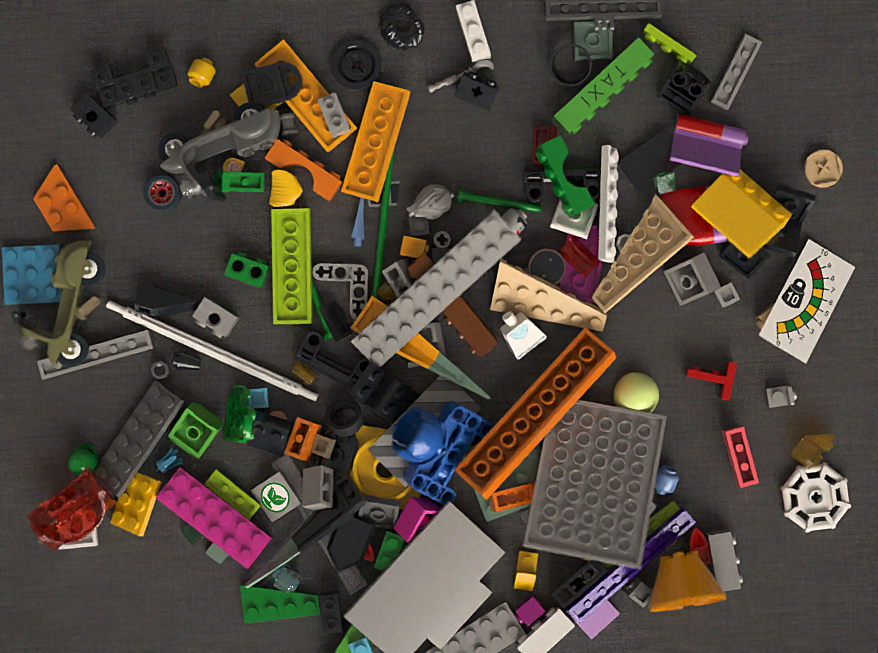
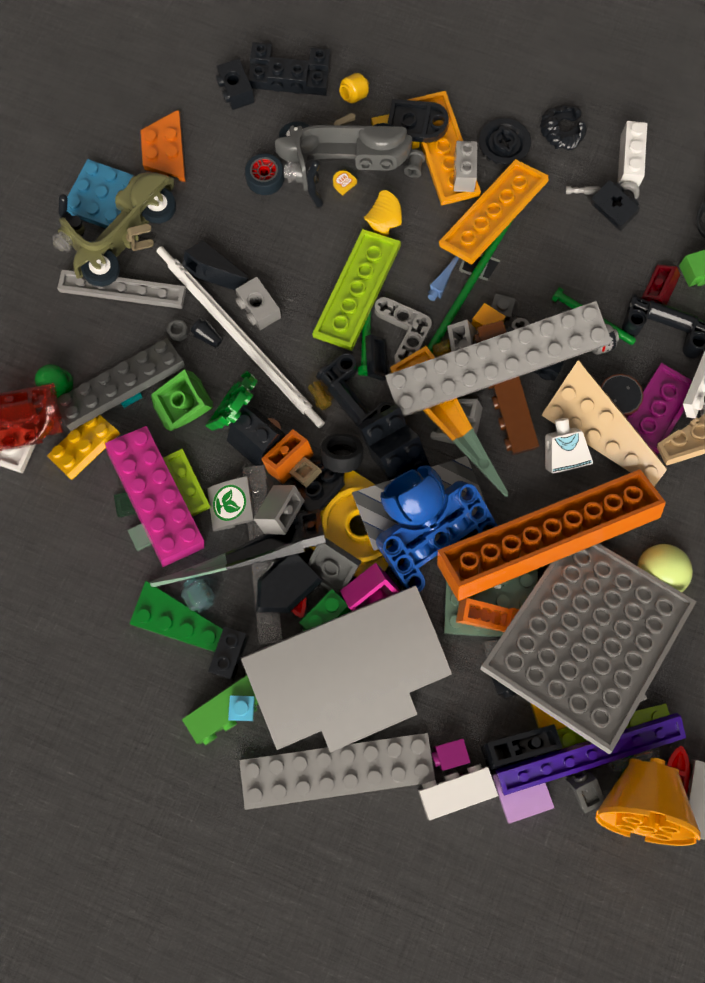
camera: 20 degrees right, 15 degrees down
dark azure piece [156,448,184,474] -> none
green bracket [214,170,265,192] -> none
green brick [224,252,270,288] -> none
medium azure plate [249,388,269,409] -> none
orange arch [265,139,342,202] -> none
light grey hair [407,184,454,219] -> none
yellow slope [514,550,538,591] -> none
green arch [536,135,595,218] -> none
white tile [550,200,599,239] -> none
clear red slope [558,235,601,278] -> none
medium blue head [654,465,679,495] -> none

